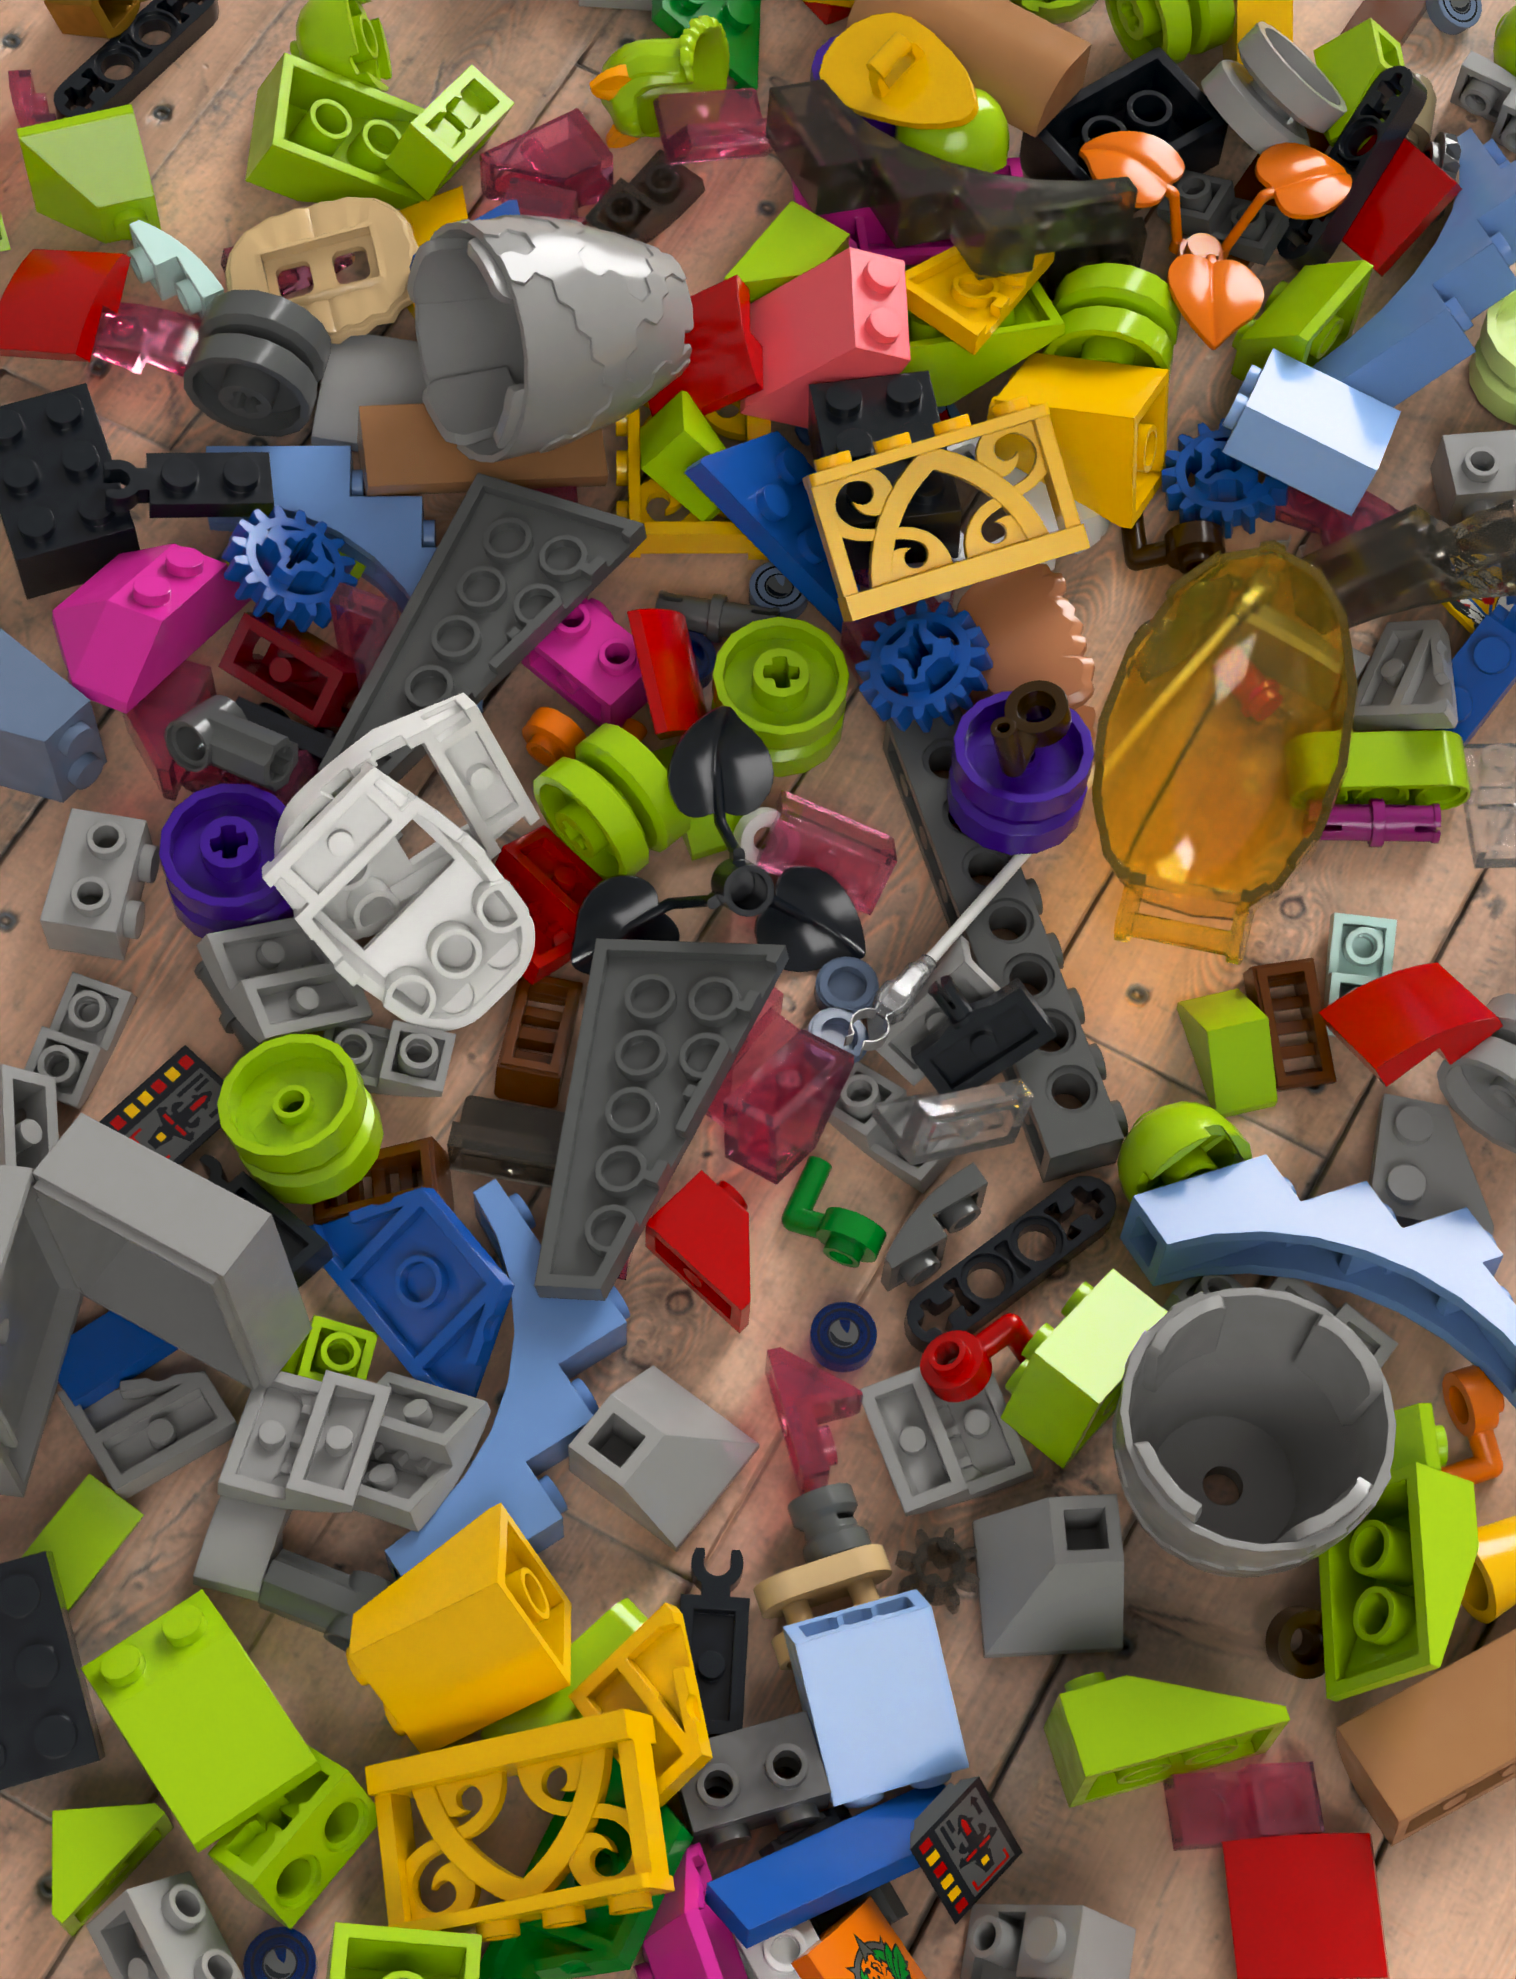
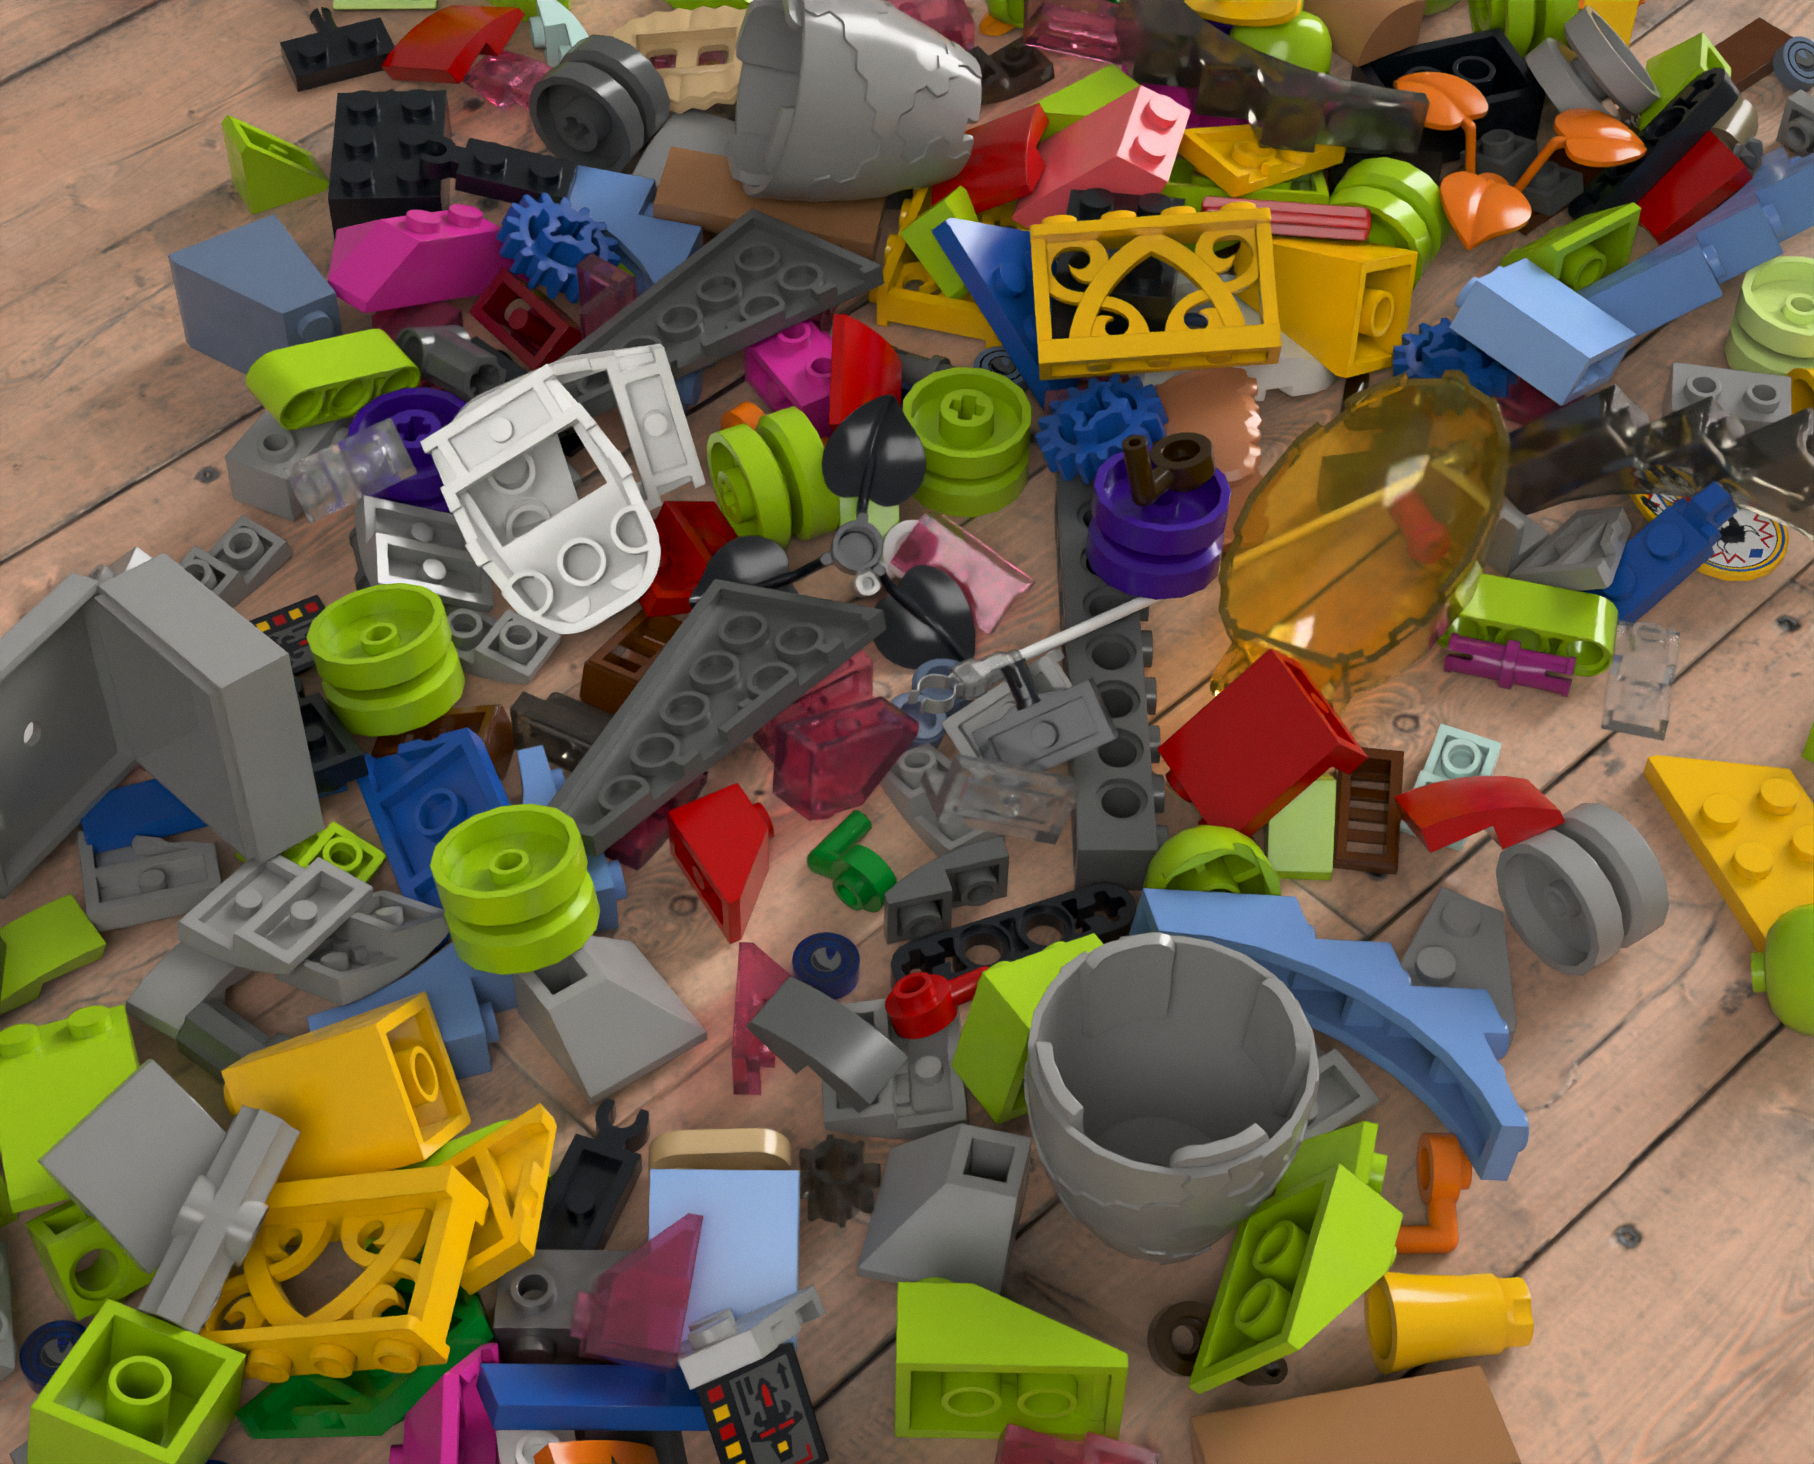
camera: 20 degrees right, 15 degrees down
dark grey wheel [787,1483,872,1564] -> none
none -> light grey slope [37,1059,227,1274]
none -> light grey piece [138,1105,300,1335]
none -> lime beam [245,329,421,430]
none -> clear slope [283,417,418,524]
none -> lime wheel [430,803,600,975]
none -> clear pink slope [569,1213,703,1373]
none -> light grey wing [678,1284,826,1390]
none -> dark grey slope [745,976,909,1113]
none -> red panel [1157,648,1368,848]
none -> axle [1200,196,1371,242]

